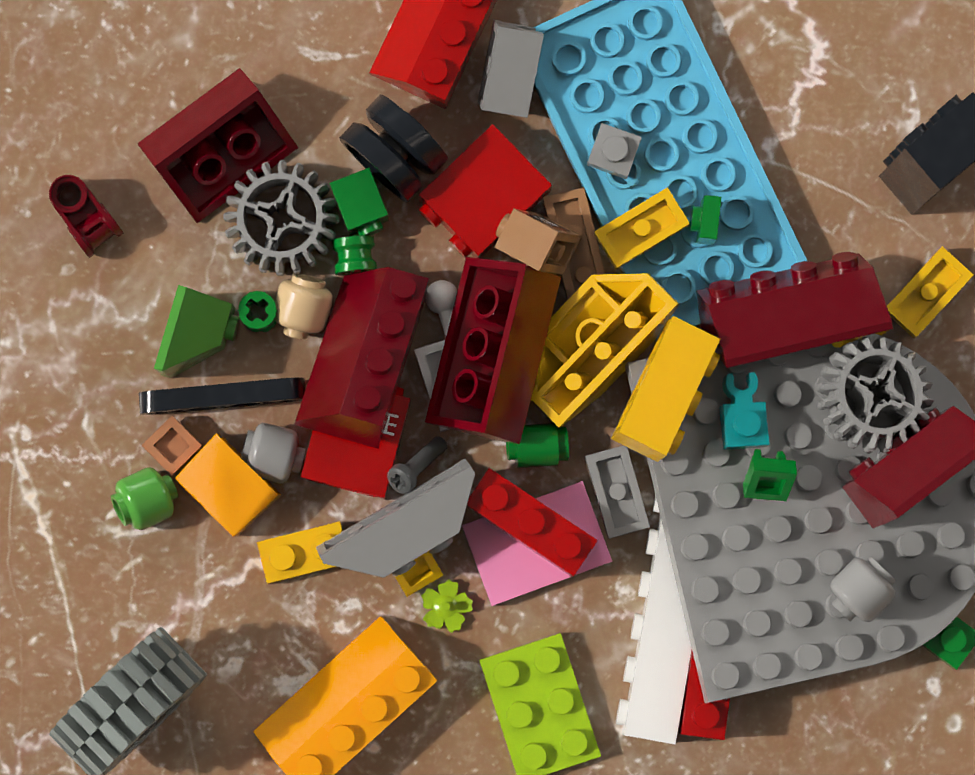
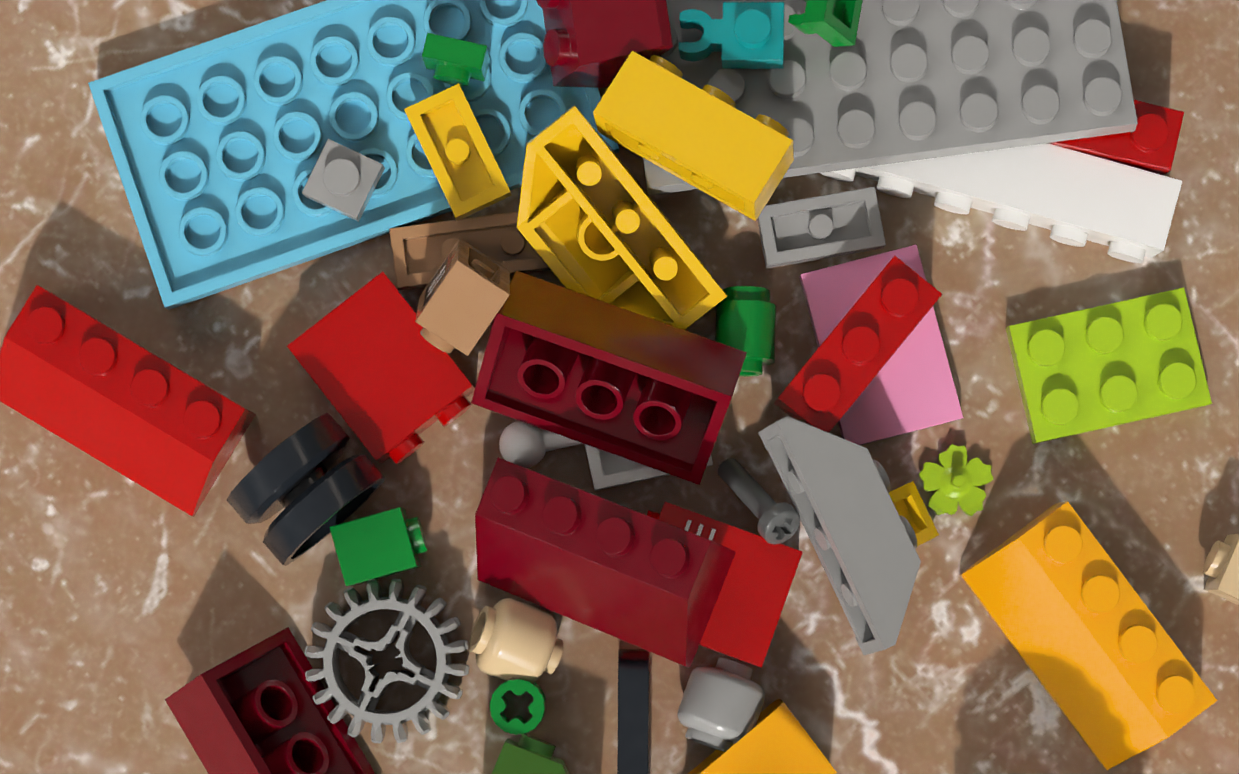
camera: 80 degrees left, 0 degrees up
yellow plate [257,521,343,584] -> none
green wheel [332,235,377,276] -> none
light grey hinge [478,19,544,118] -> none

